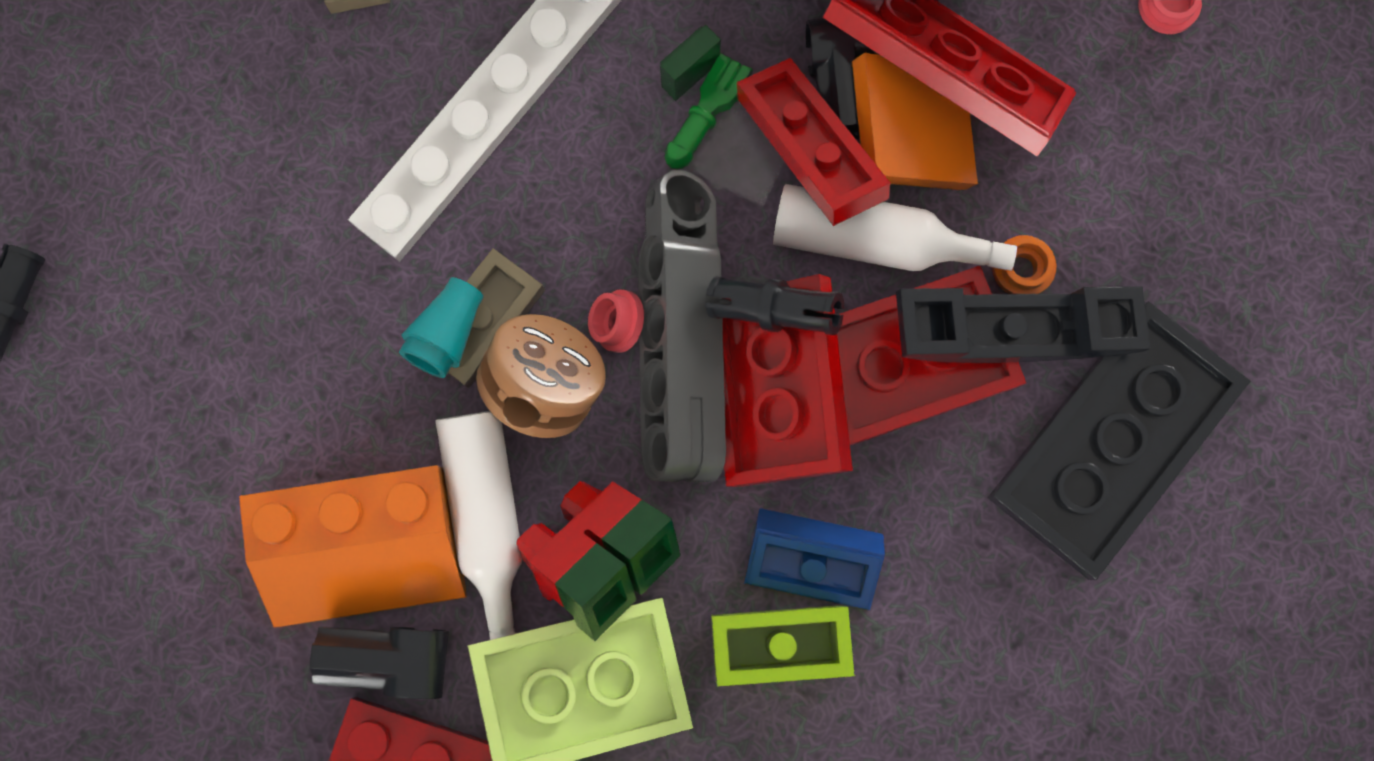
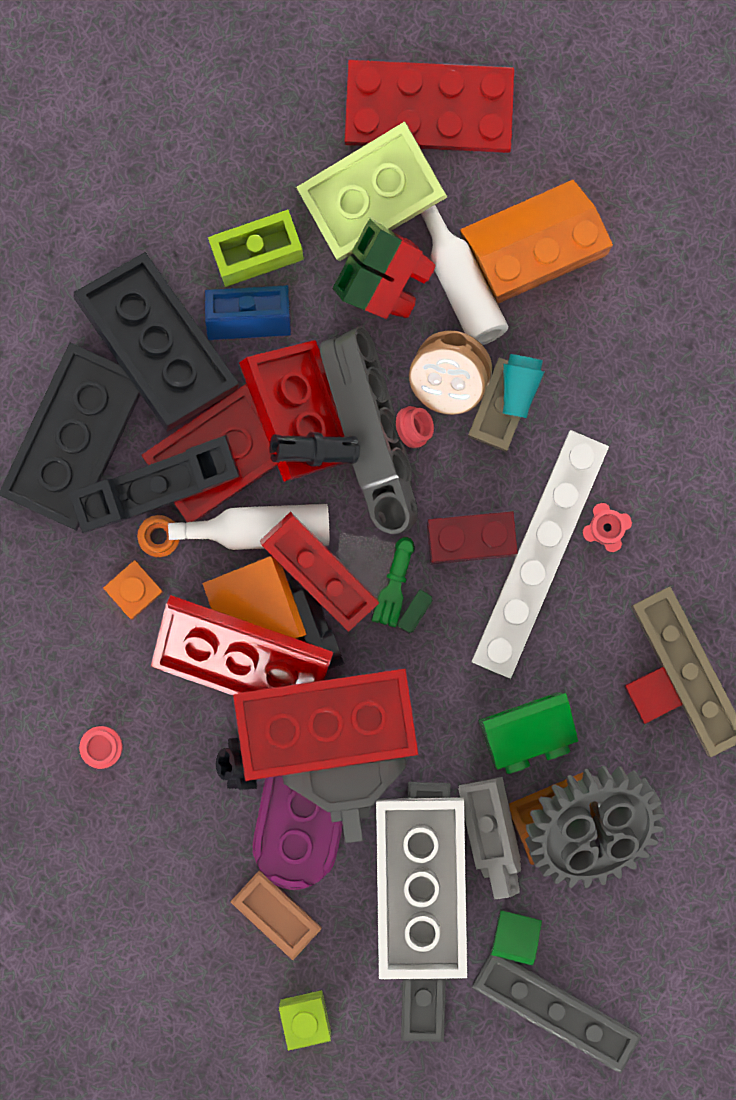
camera: 160 degrees right, 5 degrees up
black piece [309,626,449,699] -> none
none -> black plate [74,252,239,432]
none -> orange plate [103,560,163,620]
none -> dark red brick [427,511,518,565]
none -> coral plate [583,503,632,552]

